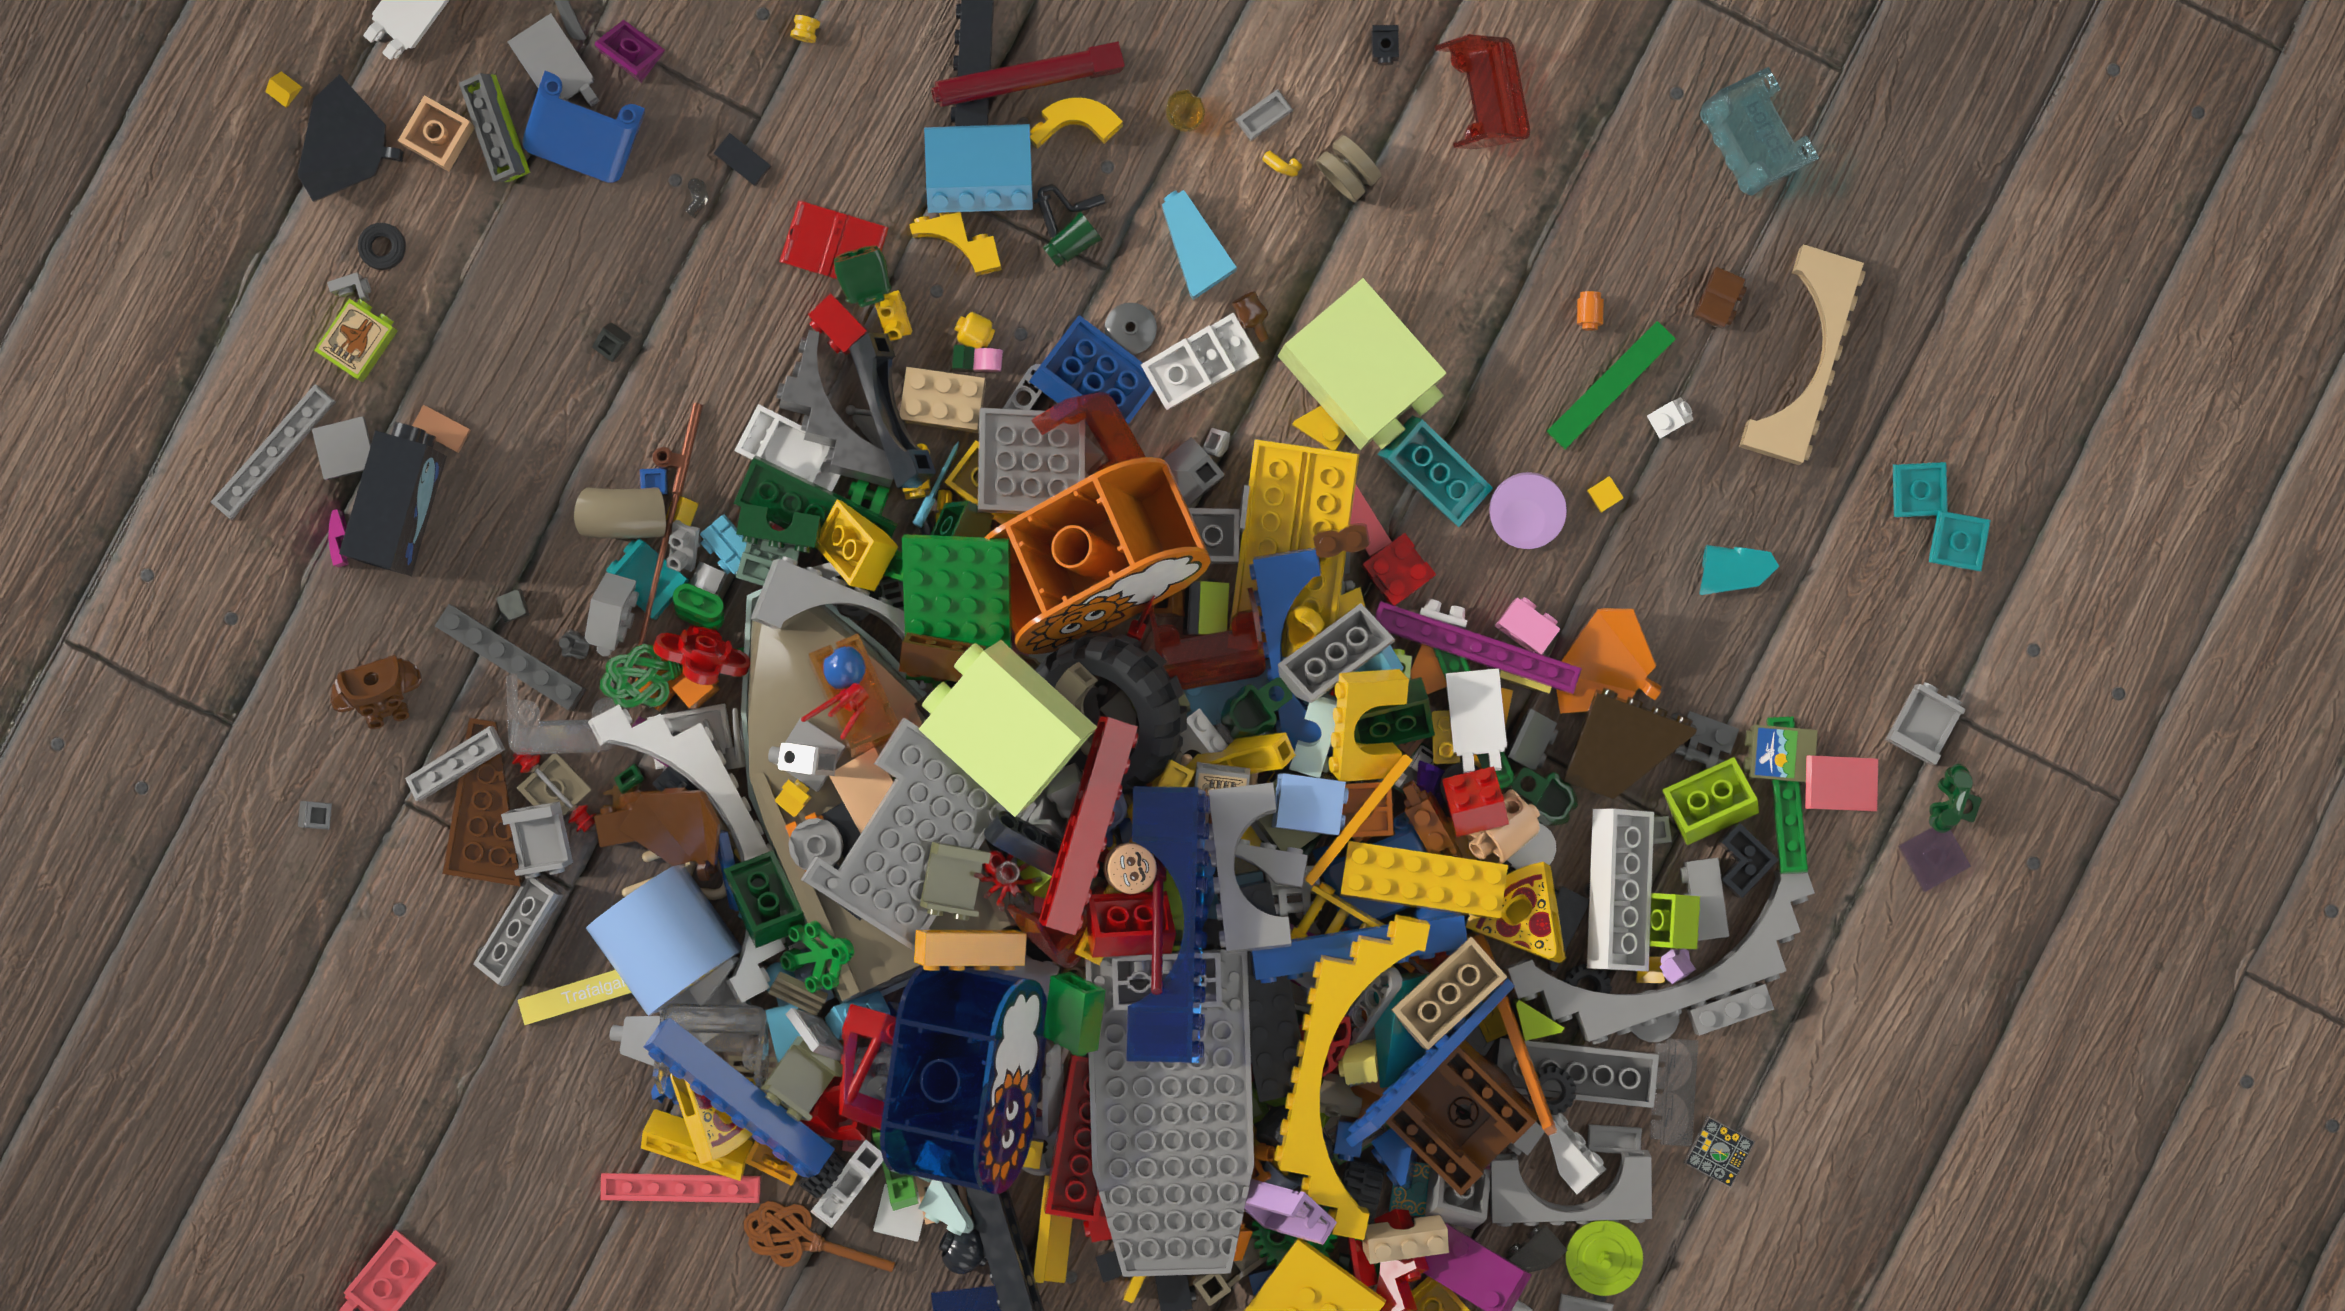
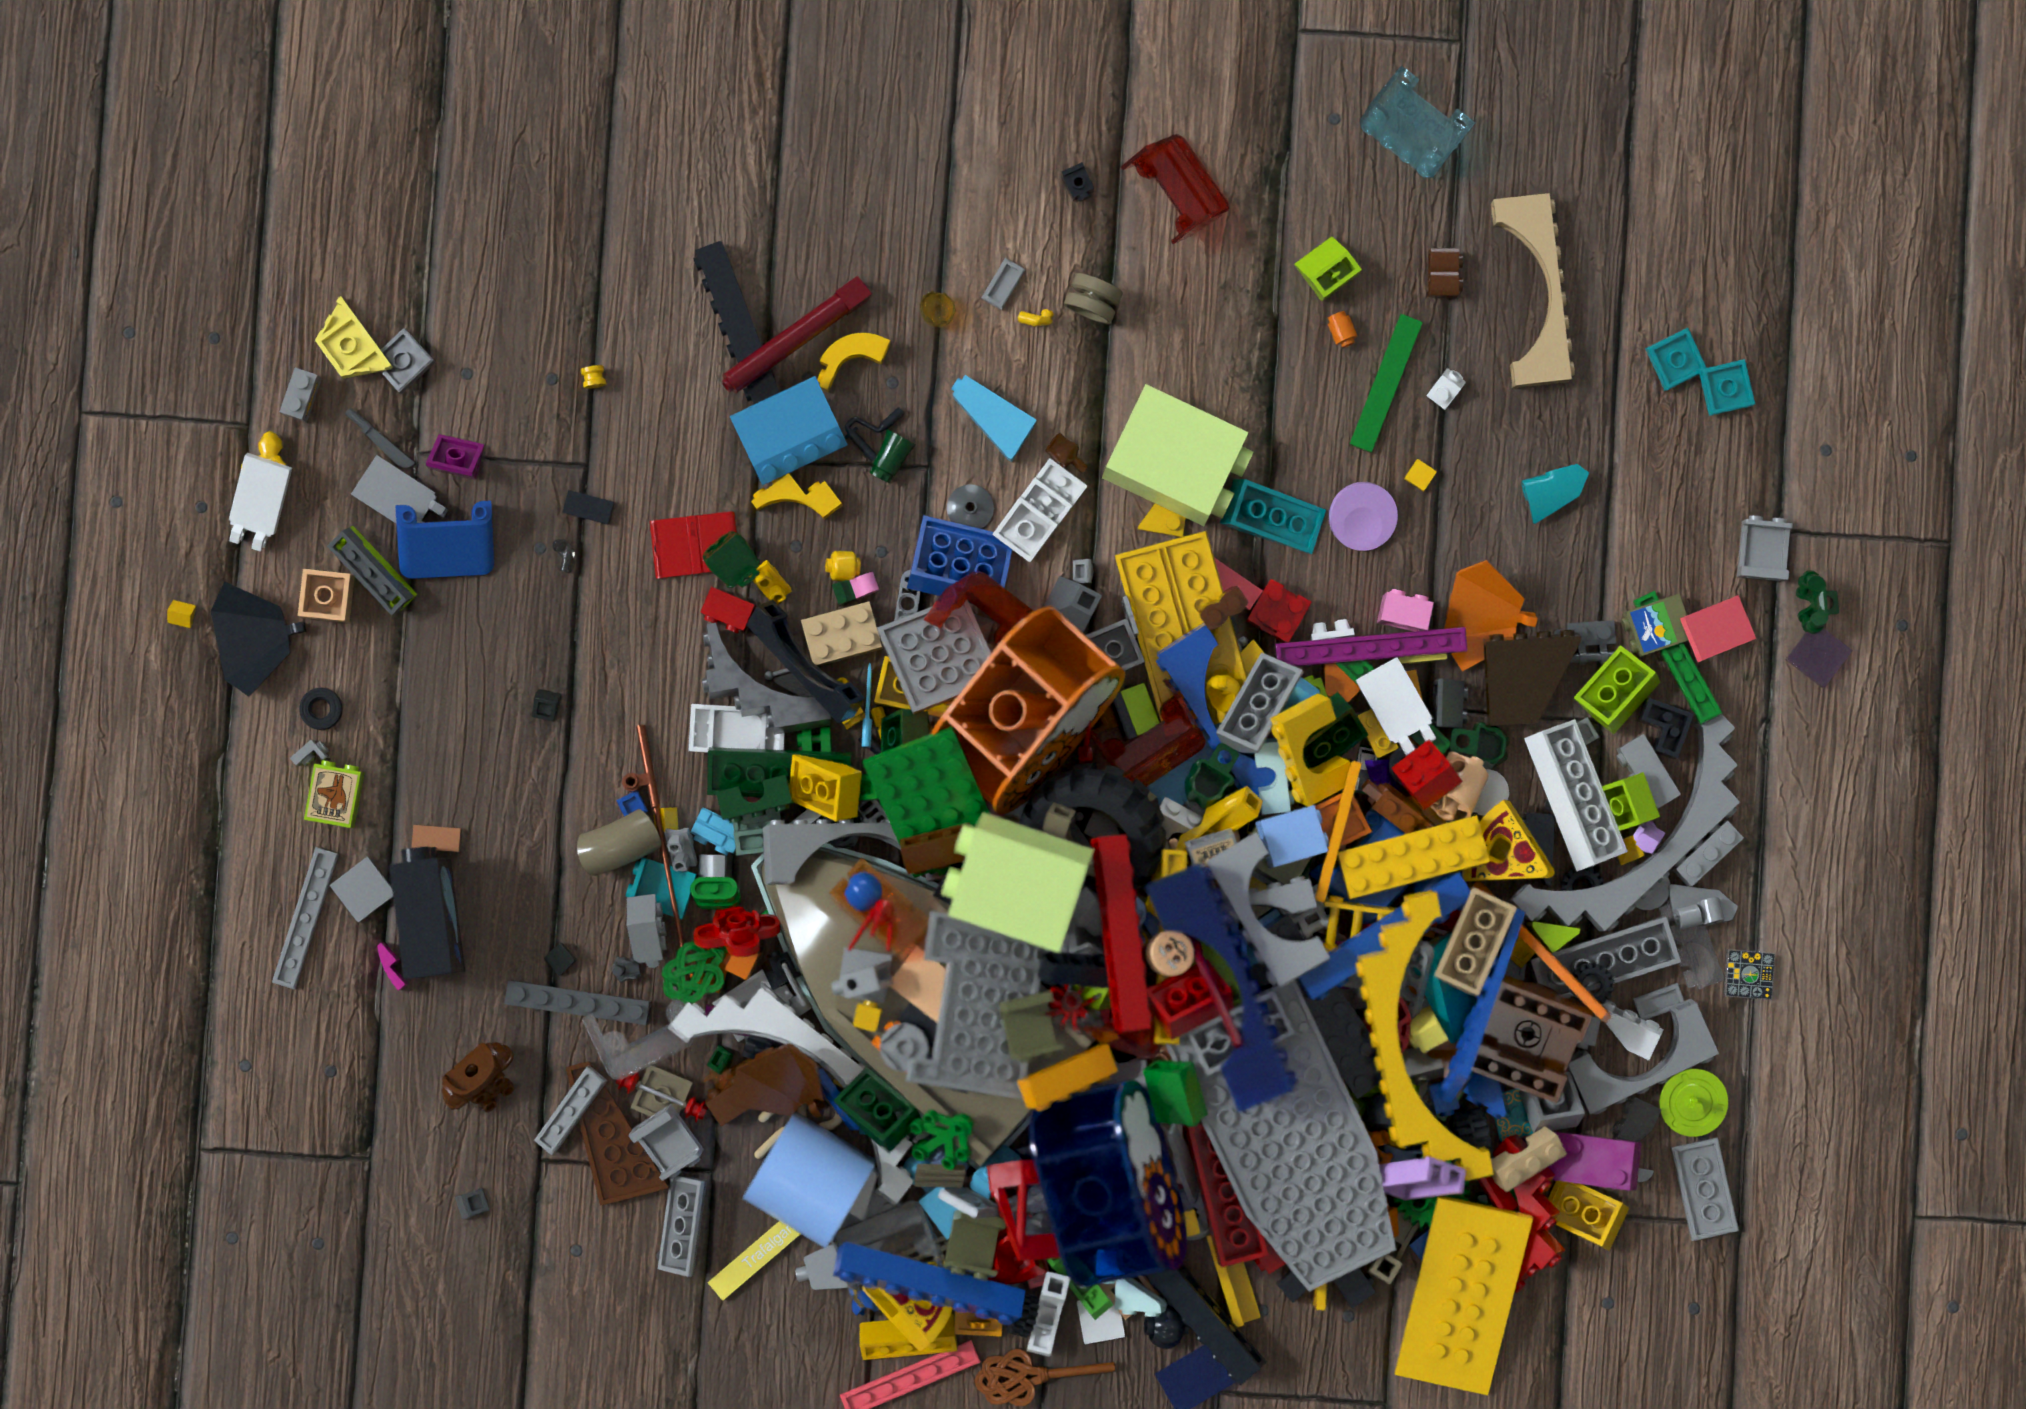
camera: 25 degrees left, 0 degrees up
none -> black brick [761,950,801,990]
none -> lime slope [1294,236,1362,302]
none -> light grey panel [1668,884,1738,929]

